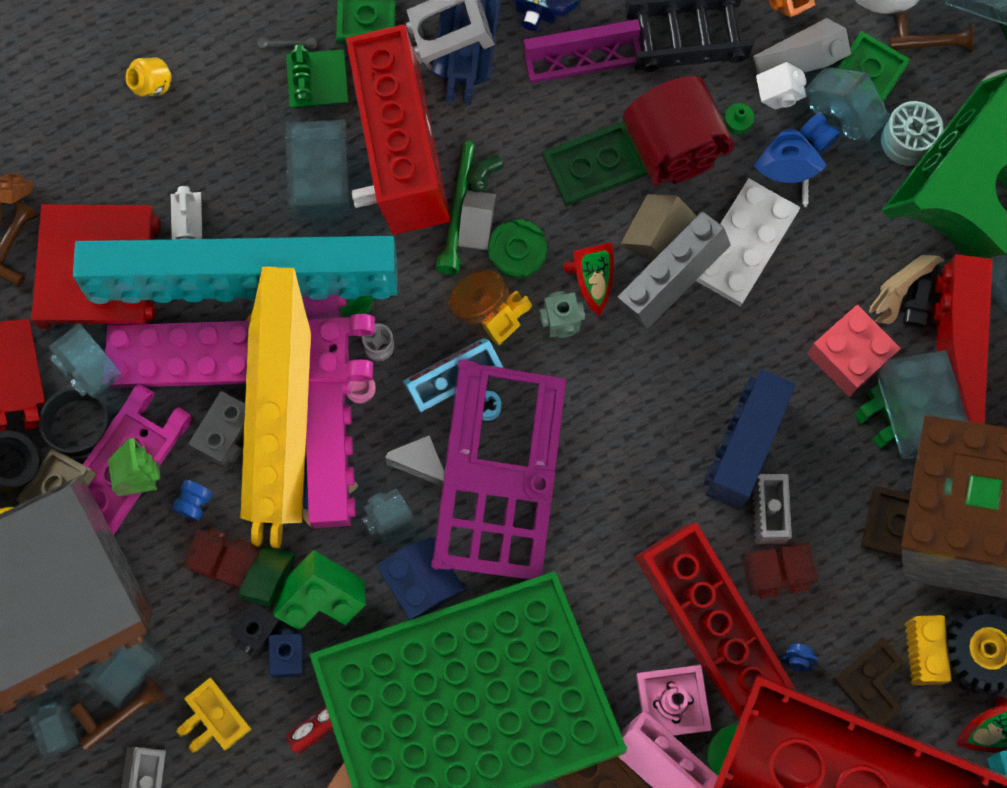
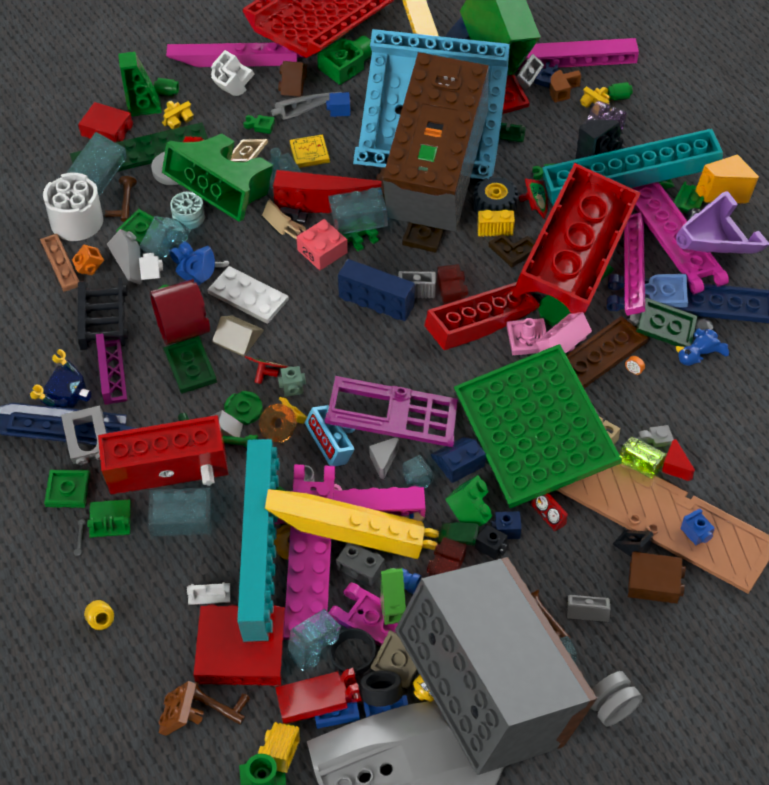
camera: 85 degrees left, 20 degrees down
yellow hinge [176,677,252,753] -> none
dark grey brick [617,211,731,330] -> none
blue plate [782,644,818,672] -> none

